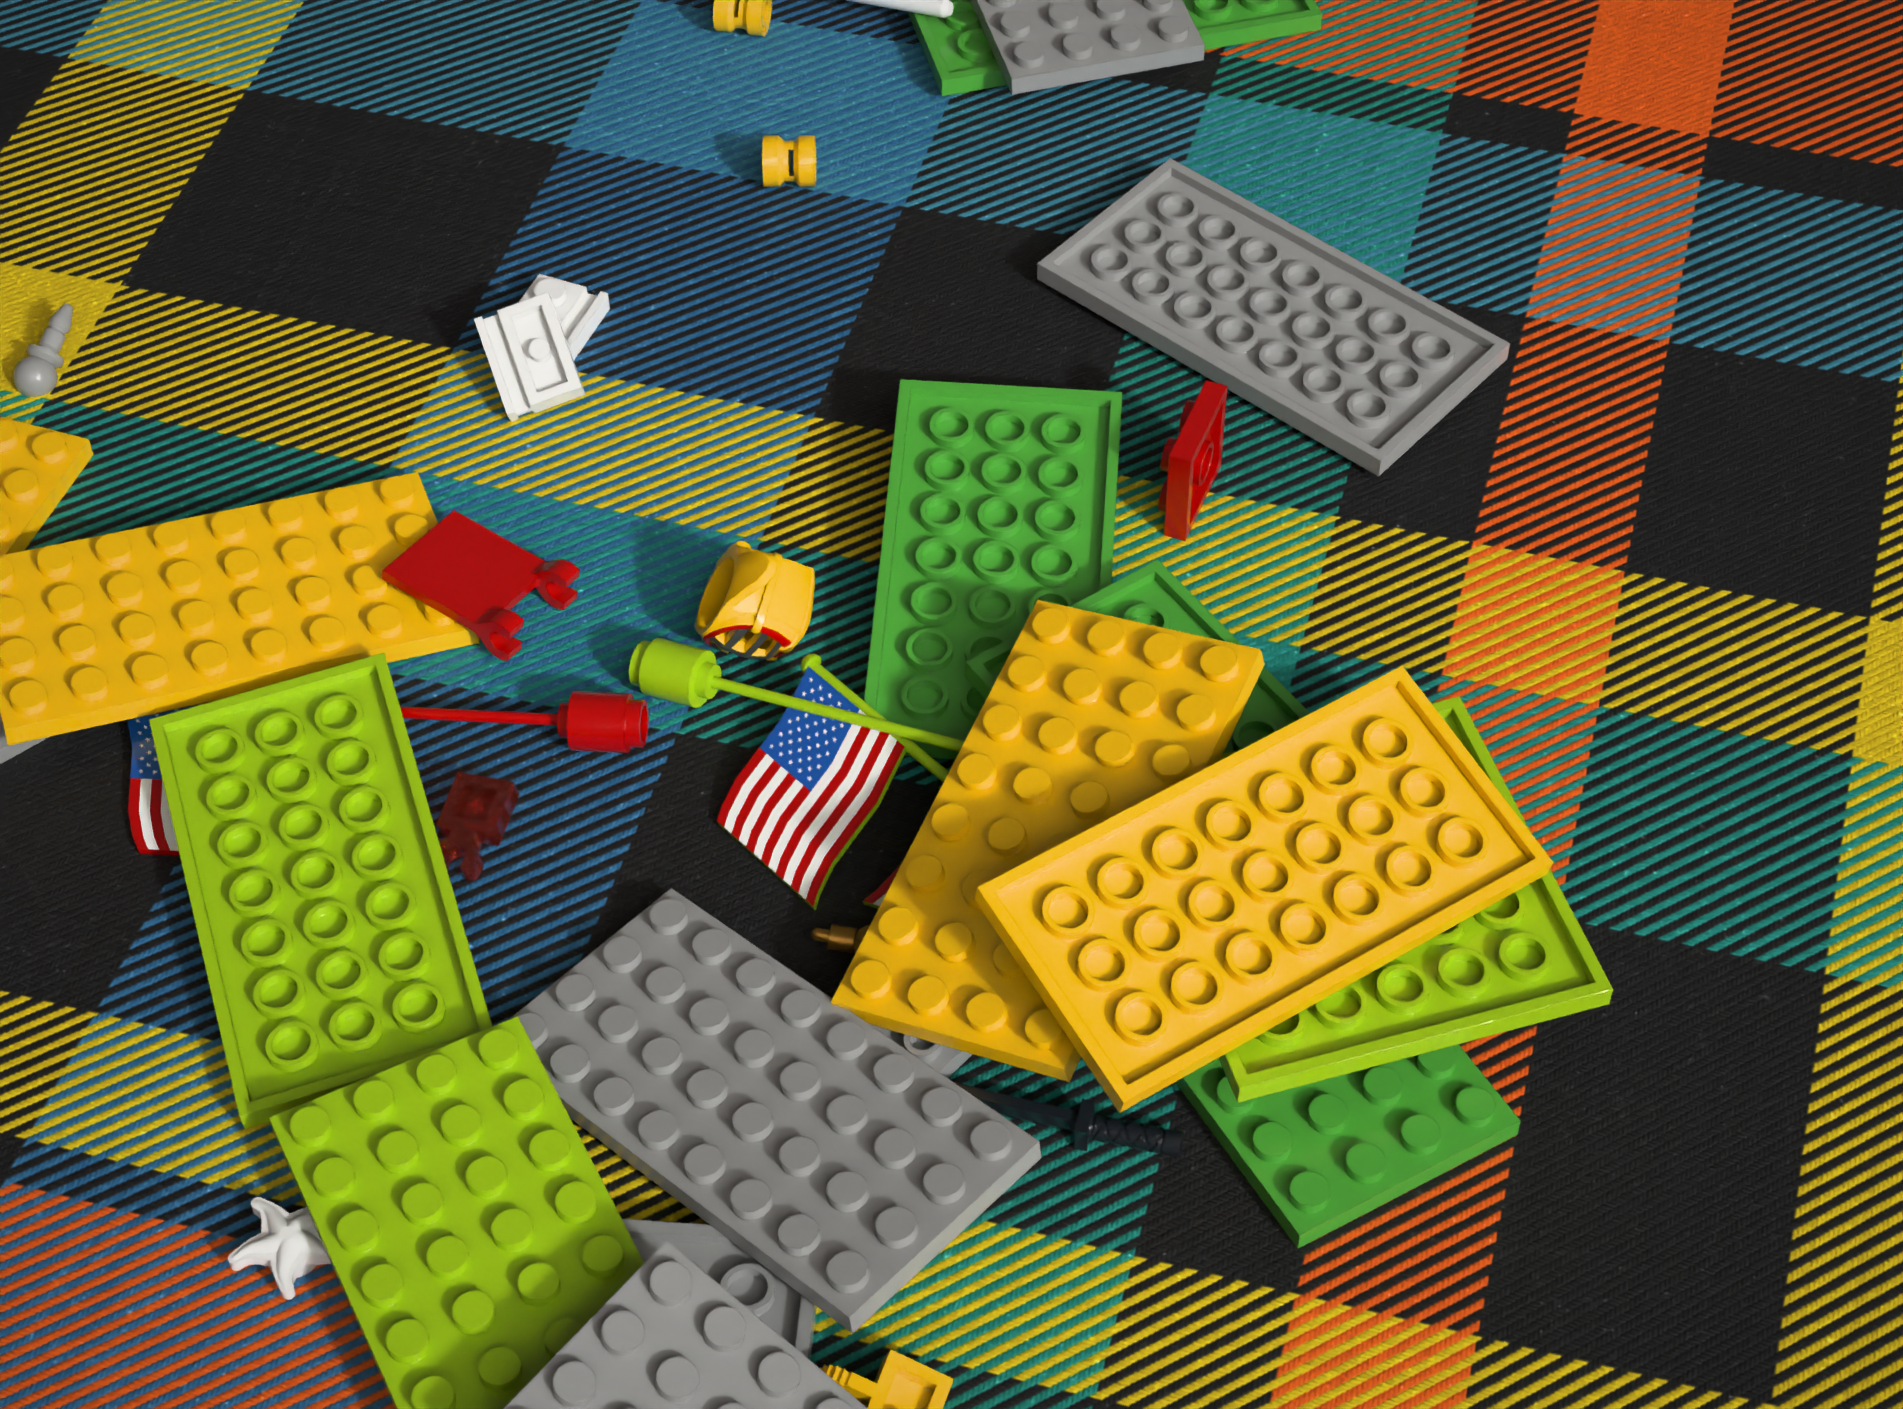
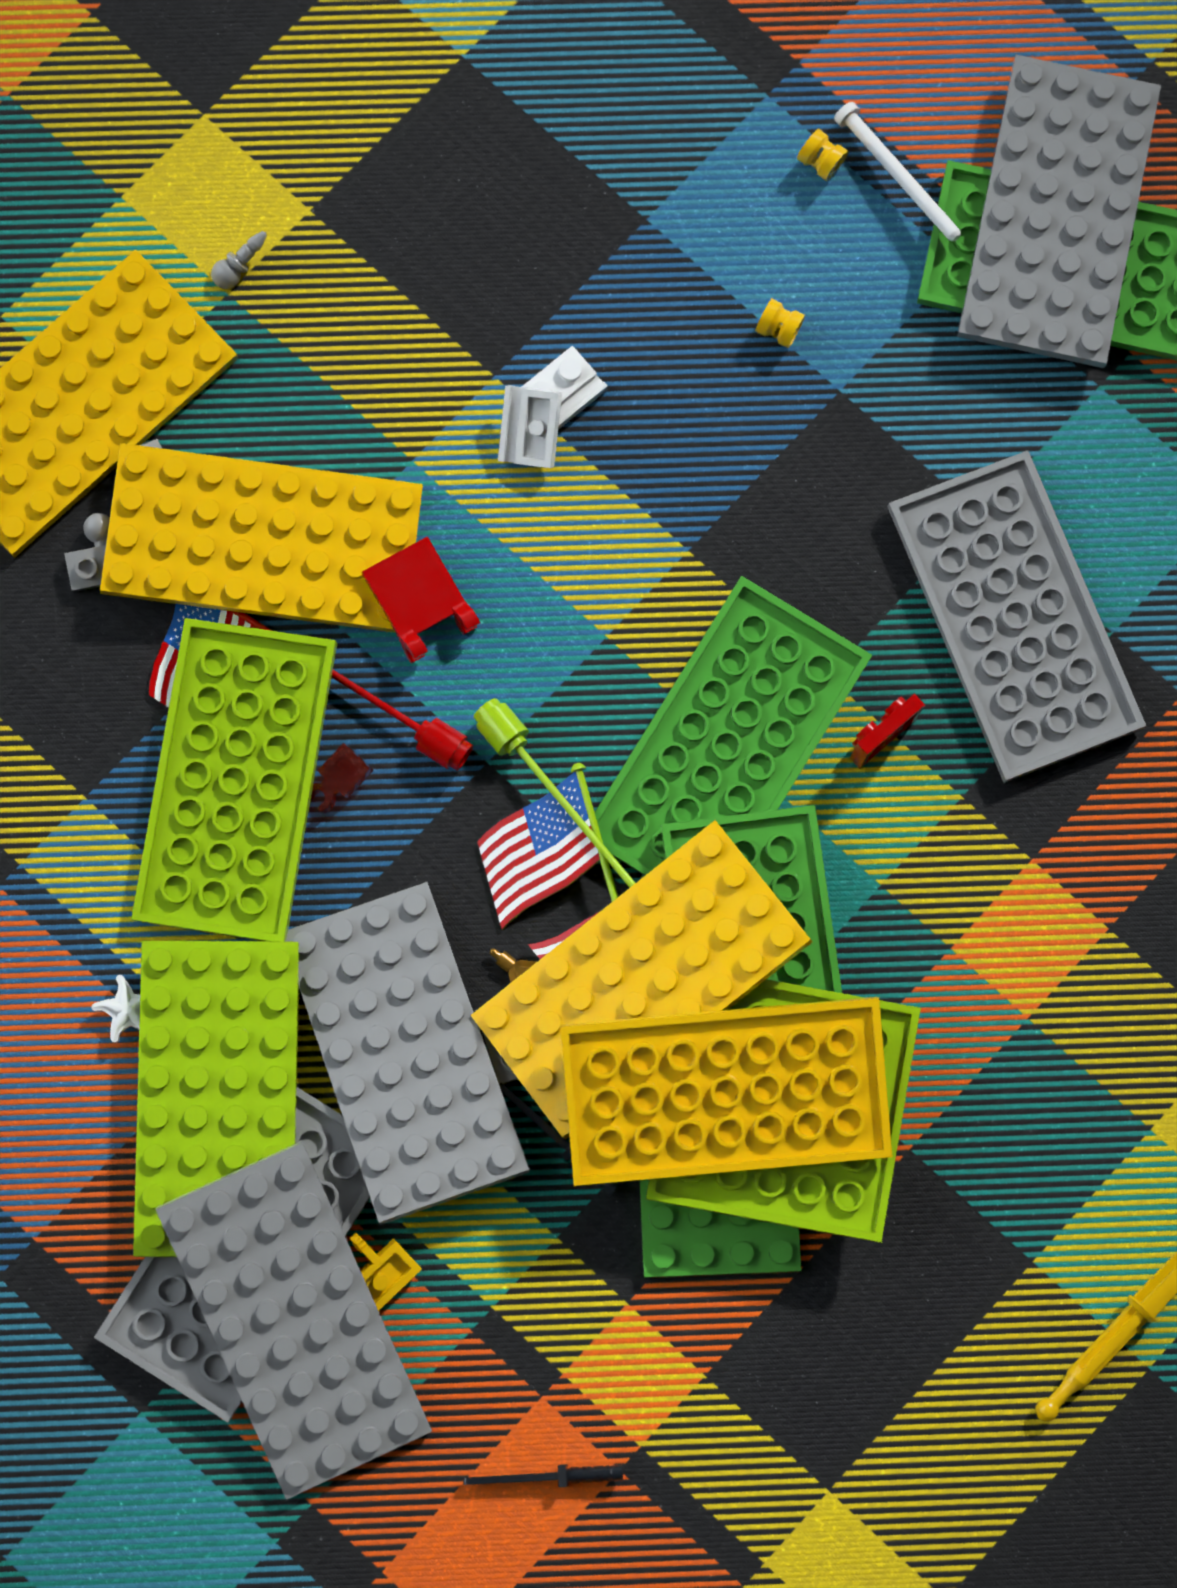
camera: 20 degrees right, 30 degrees up
yellow piece [694,541,815,661] -> none

